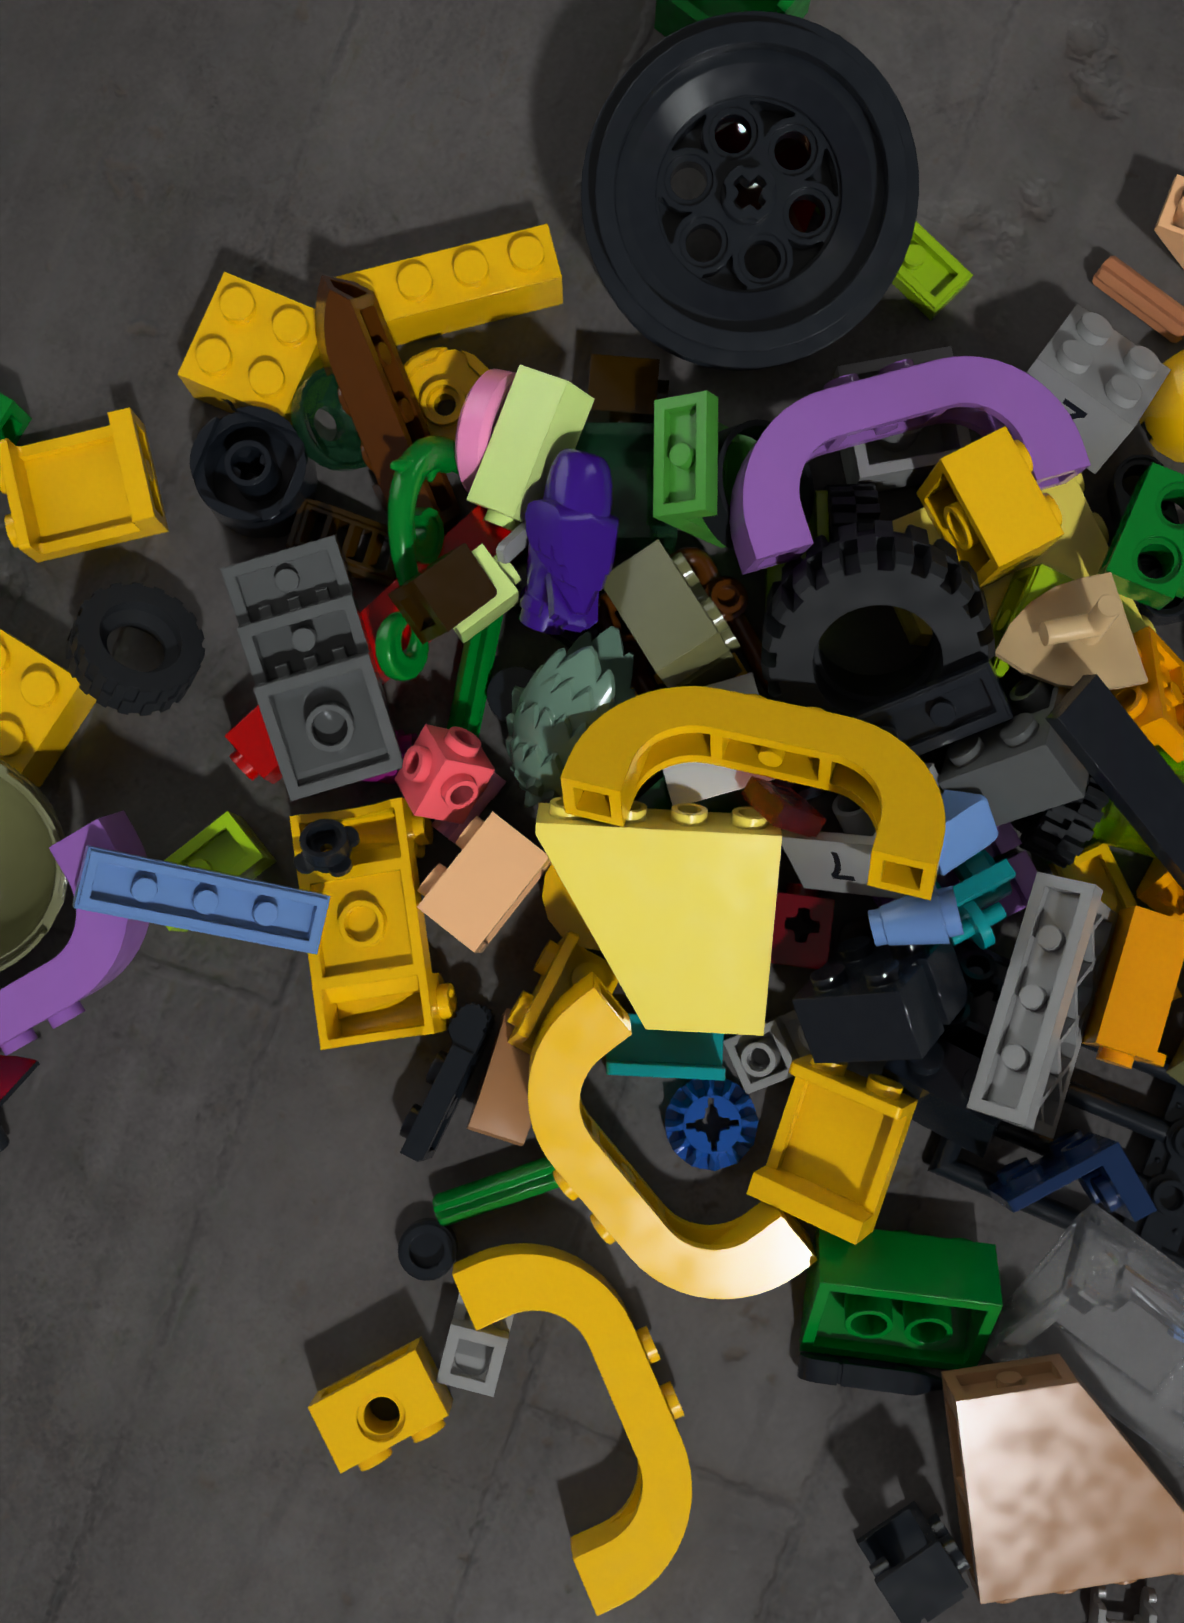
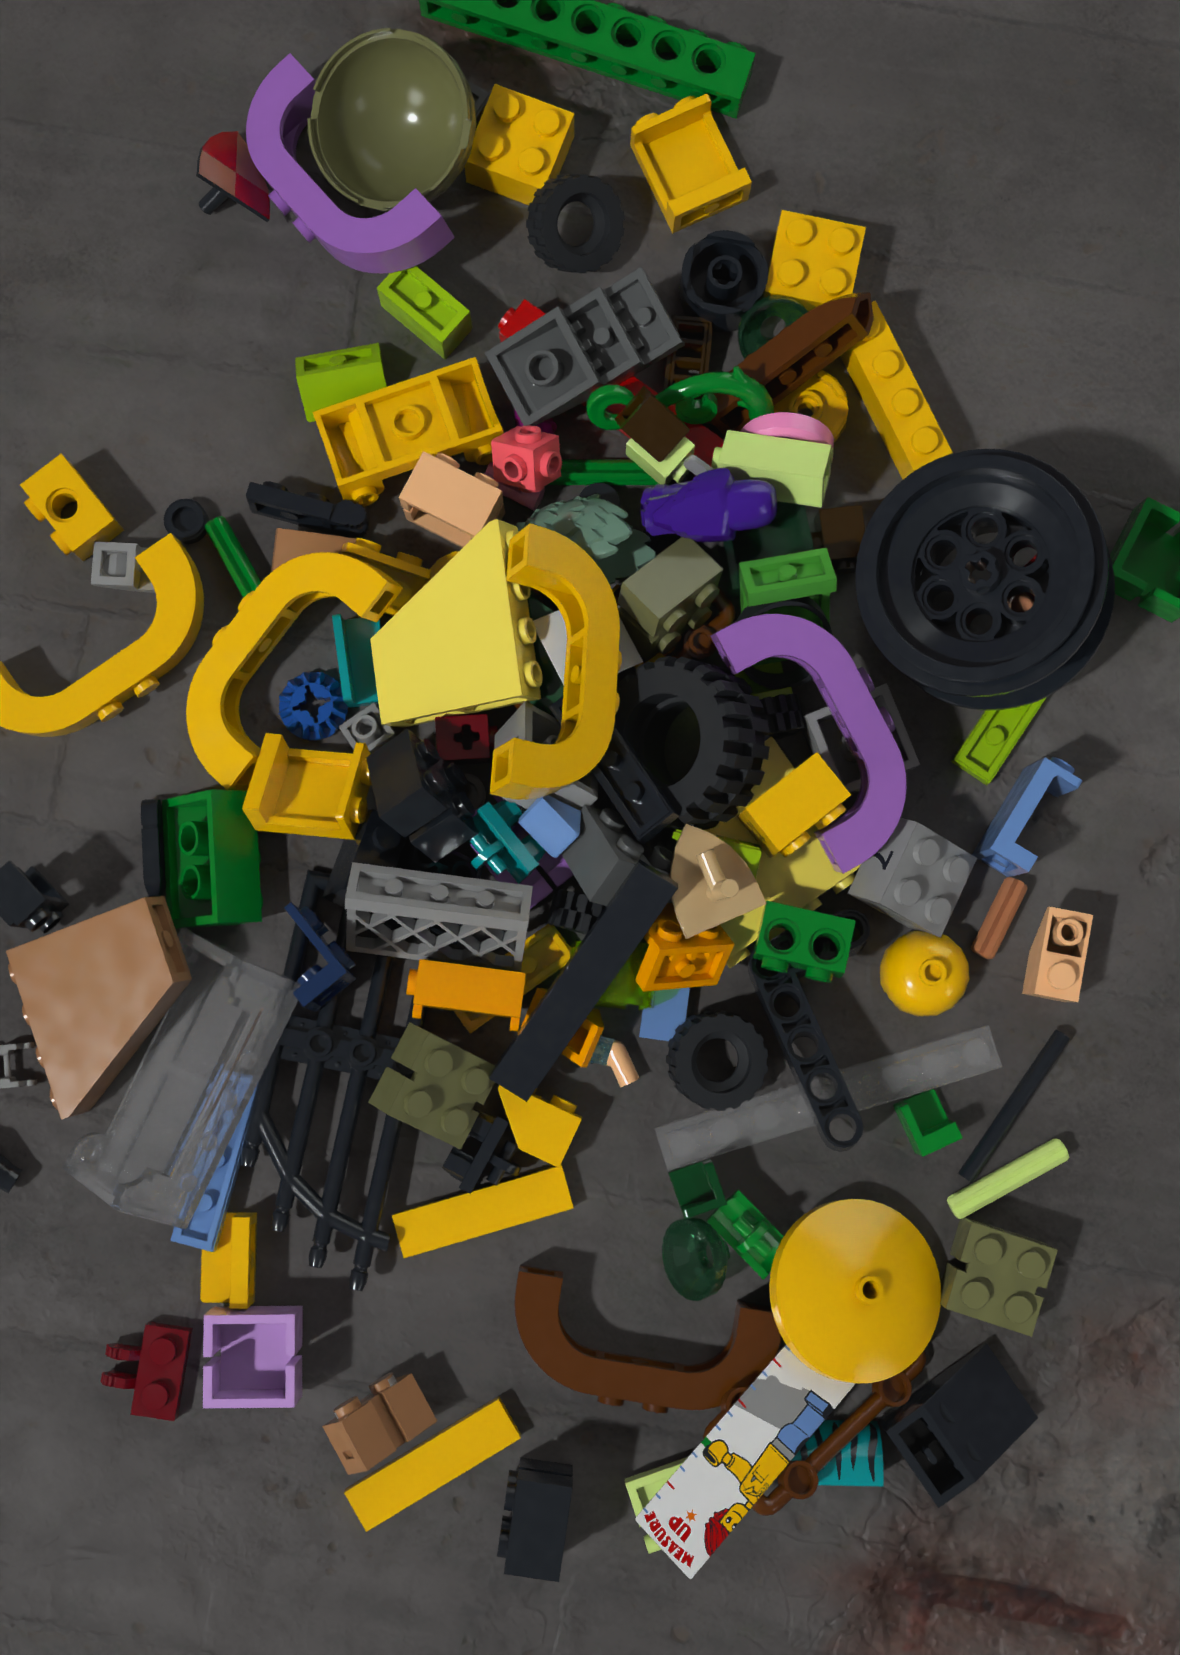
camera: 75 degrees right, 0 degrees up
medium blue tile [72,845,331,955] -> none
black plate [294,819,360,877] -> none
clear red tile [741,776,827,837] -> none
medium blue cone [868,883,964,947] -> none
none -> lime panel [295,343,387,422]
none -> medium blue panel [972,757,1082,877]

